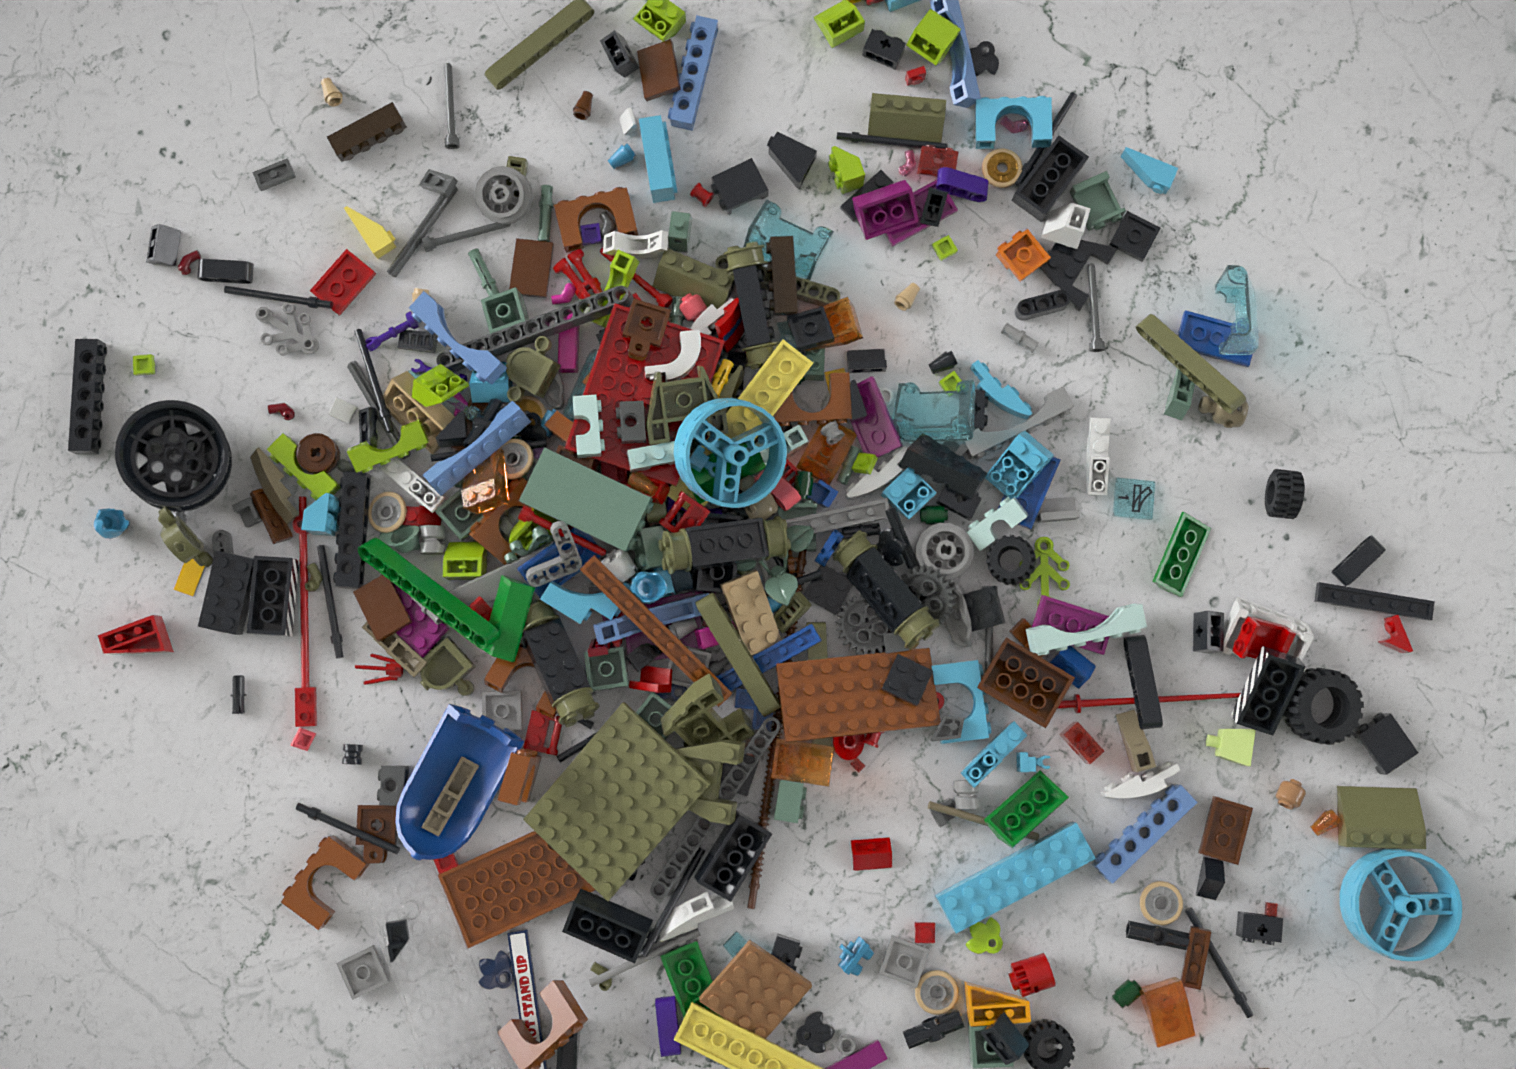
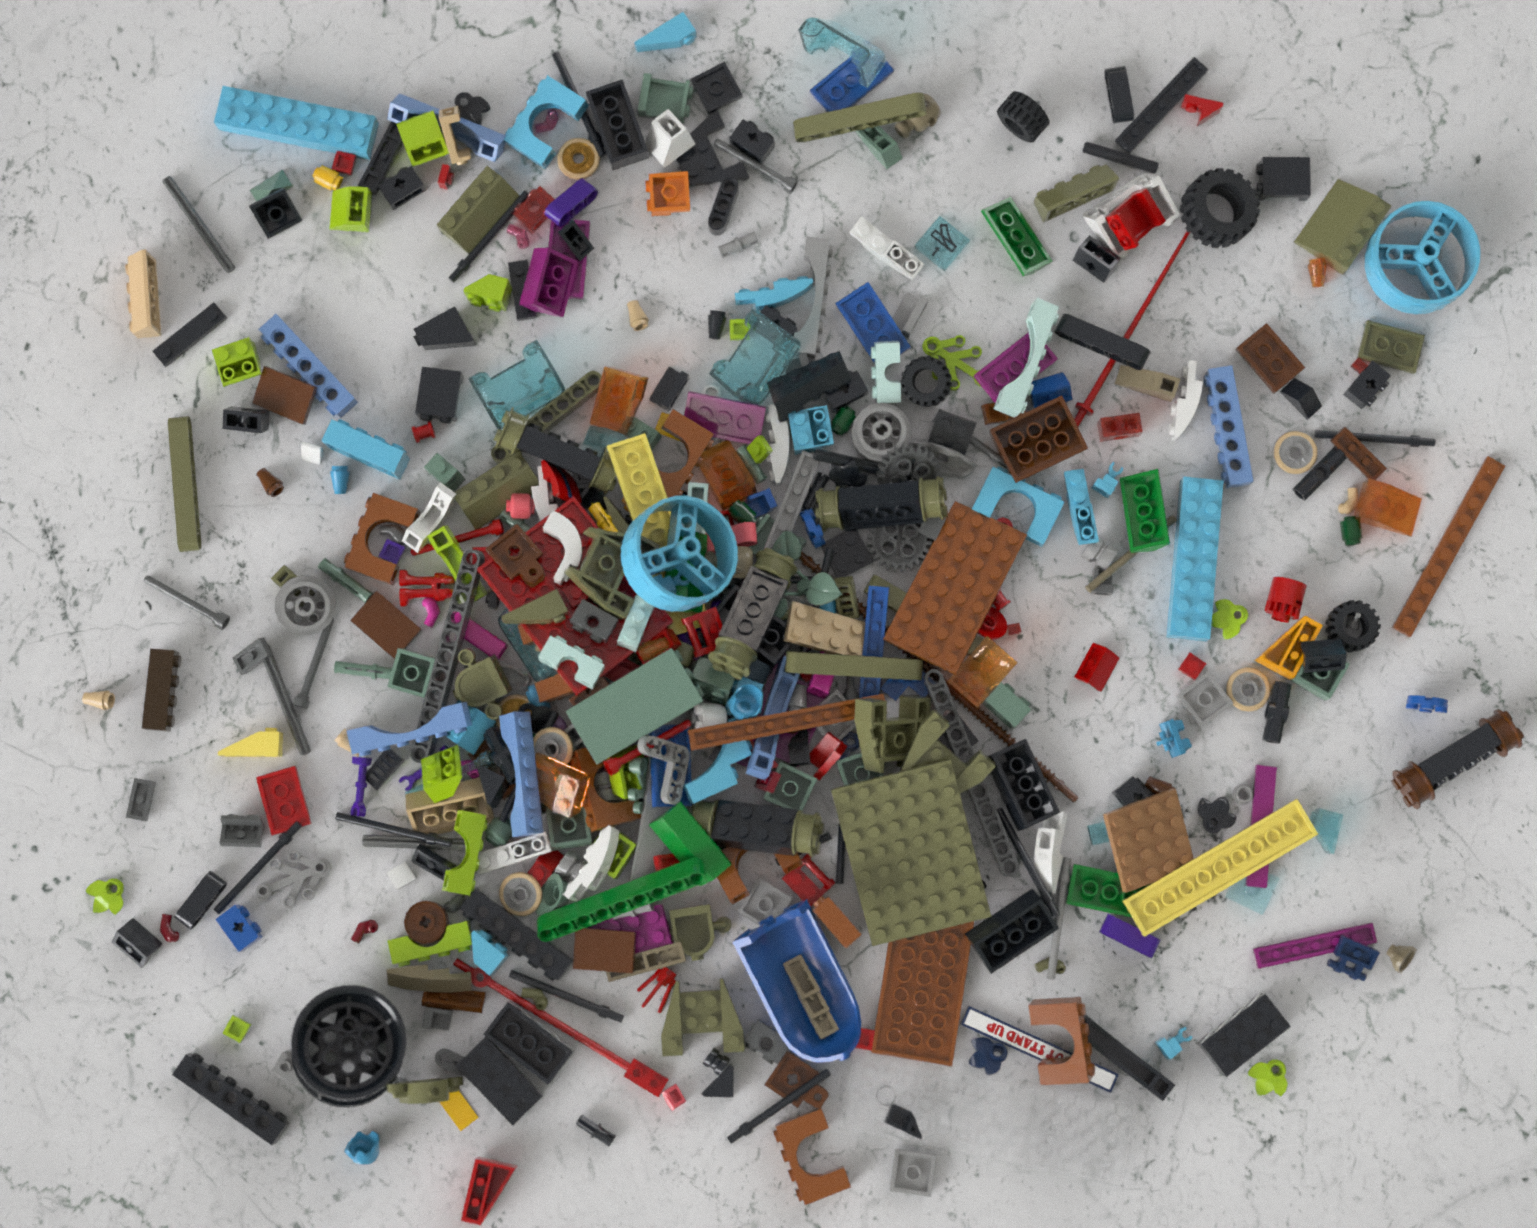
camera: 55 degrees left, 0 degrees up
dark brown brick [766,236,798,316] -> none
black plate [787,306,835,351] -> none
reddish brown piece [787,550,798,574] -> none
light grey wheel [820,421,845,445] -> none
black slope [850,379,867,423] -> none
black plate [881,654,933,707] -> none
dark grey piece [931,715,964,741] -> none
lime plate [932,235,958,261] -> none
medium azure slope [985,431,1054,499] -> none
yellowish green torso [1206,729,1256,767] -> none
black brick [1231,646,1306,736] -> none
medium nougat head [1276,779,1306,810] -> none
none -> lime plate [85,878,124,915]
none -> blue brick [215,904,263,952]
none -> dark grey bracket [219,814,264,847]
none -> black plate [358,121,403,196]
none -> tan panel [439,106,471,165]
none -> sand green head [485,817,512,847]
none -> olive slope [501,589,568,624]
none -> white slope [563,825,619,902]
none -> olive wedge [661,978,745,1057]
none -> black slope [701,1064,734,1097]
none -> black brick [729,119,775,164]
none -> olive slope [1033,164,1119,223]
none -> black axle [1082,142,1159,173]
none -> reddish brown cone [1145,776,1176,795]
none -> tan arm [1338,488,1358,515]
none -> olive tile [1357,320,1425,374]

